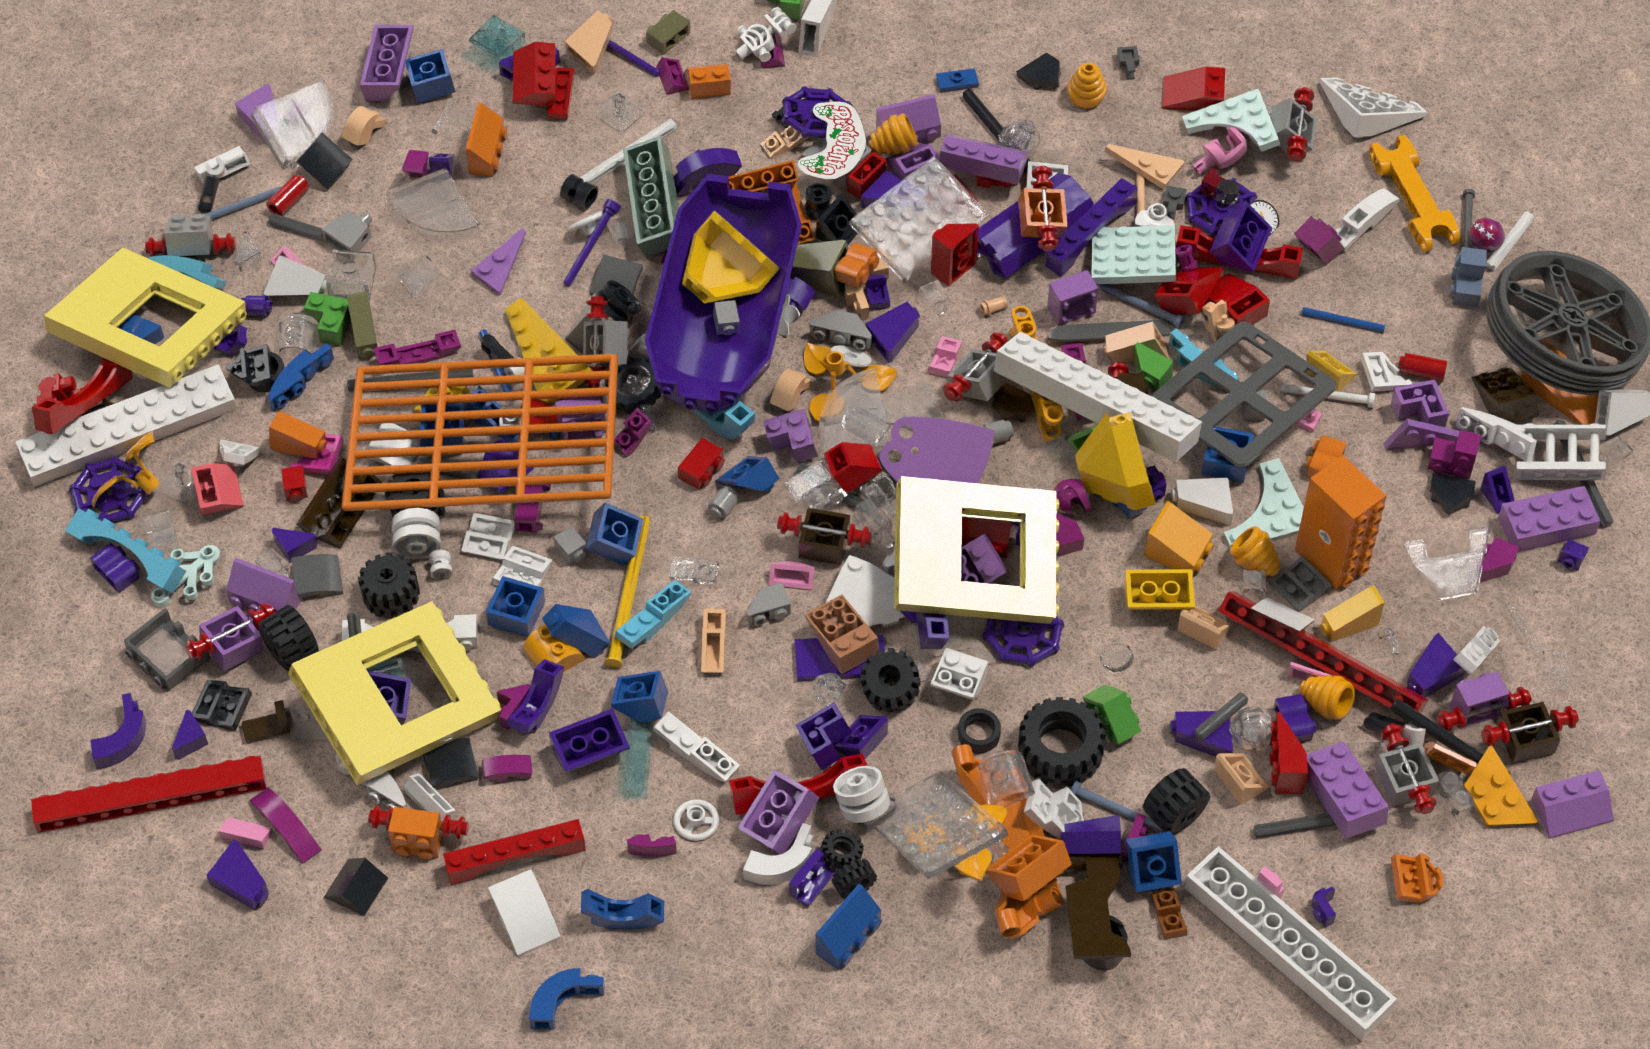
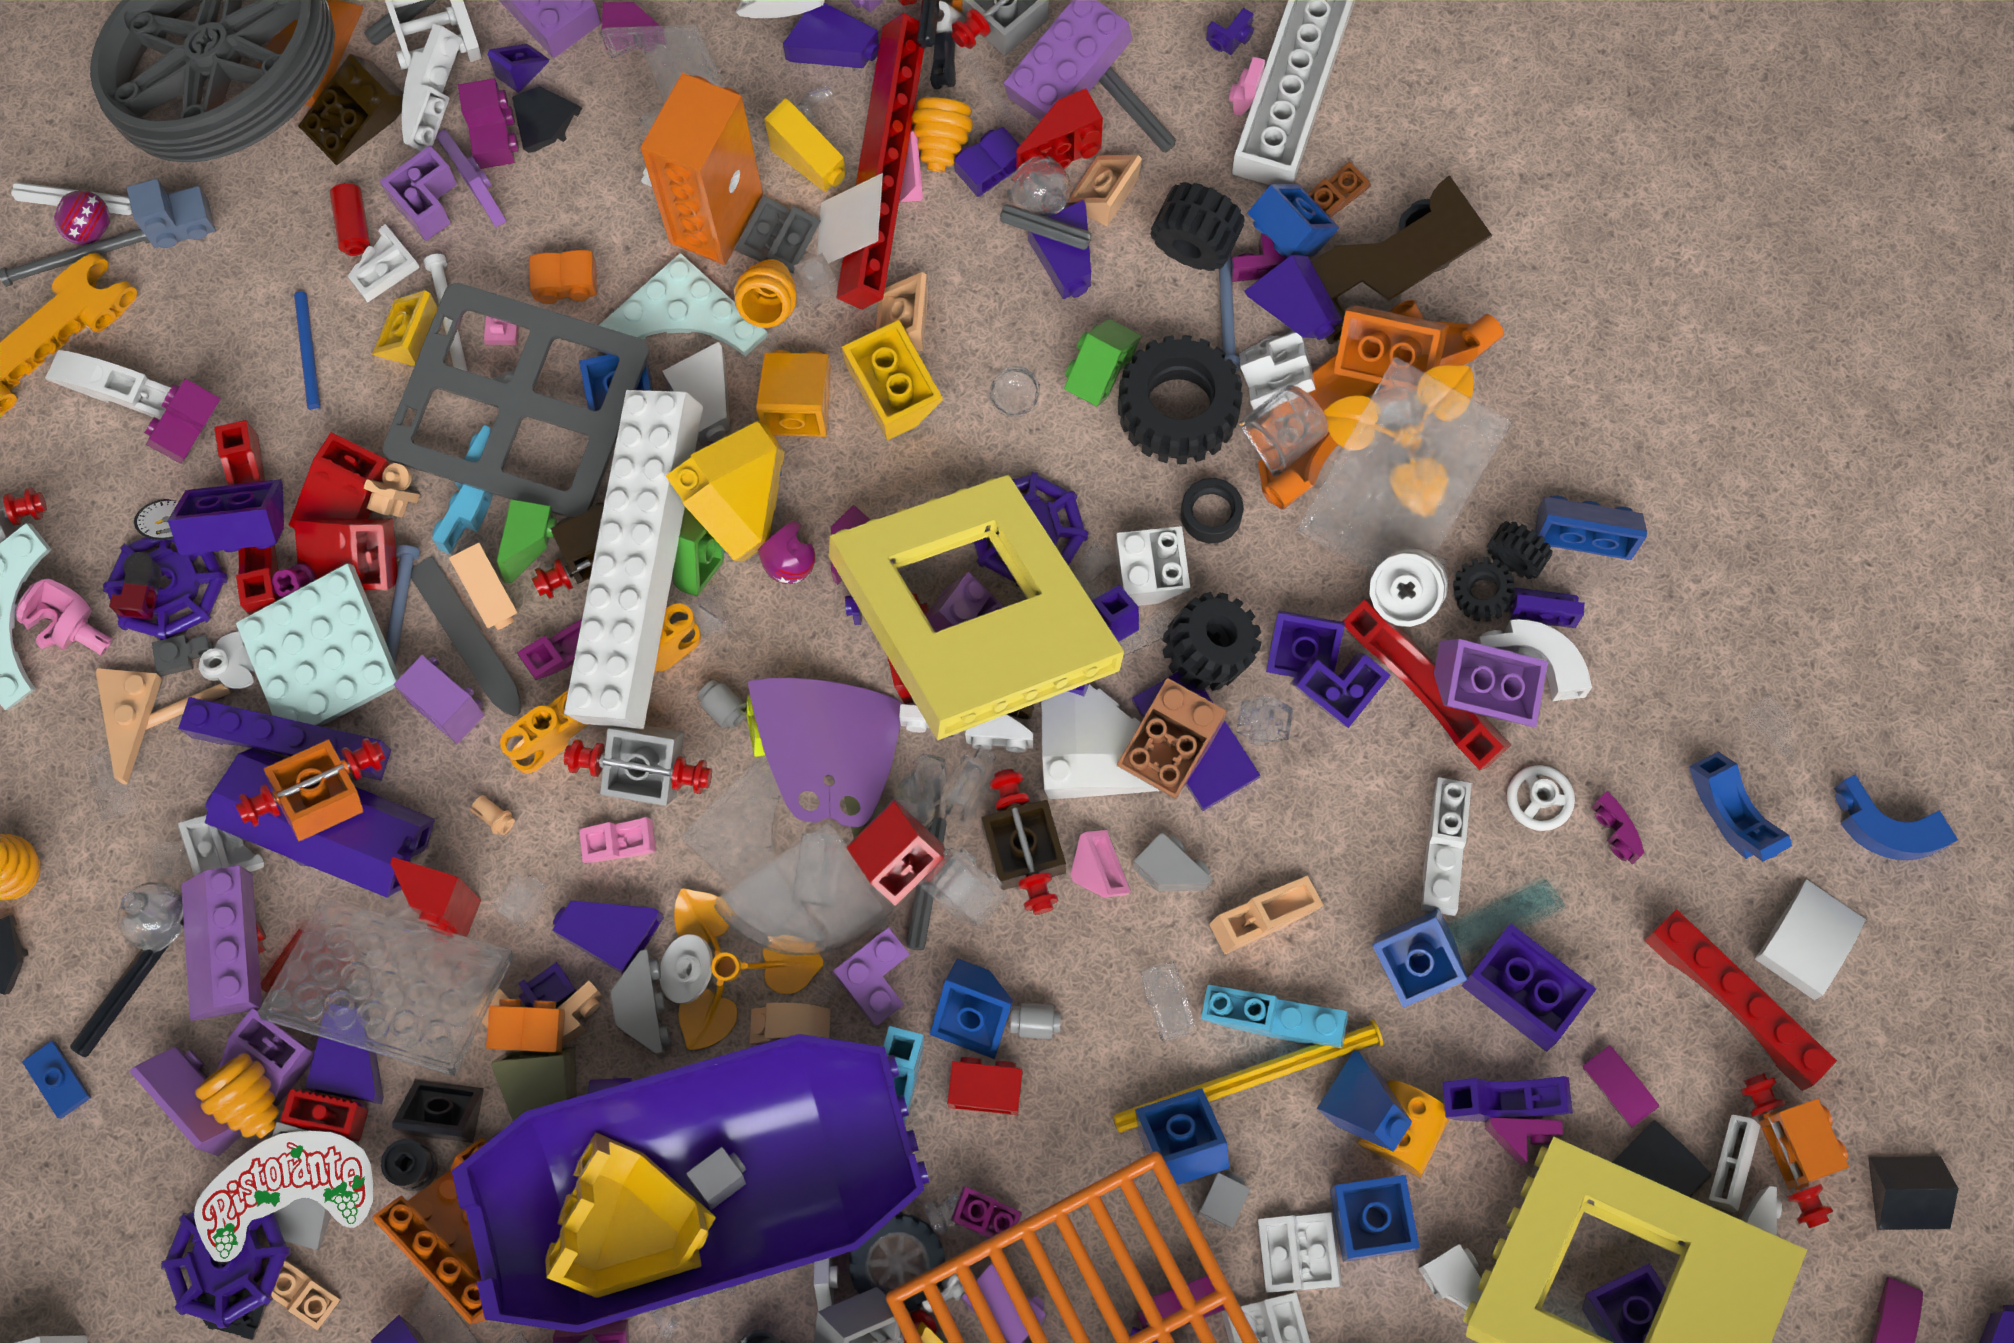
camera: 115 degrees left, 15 degrees up
dark brown slope [992,382,1035,422] -> none

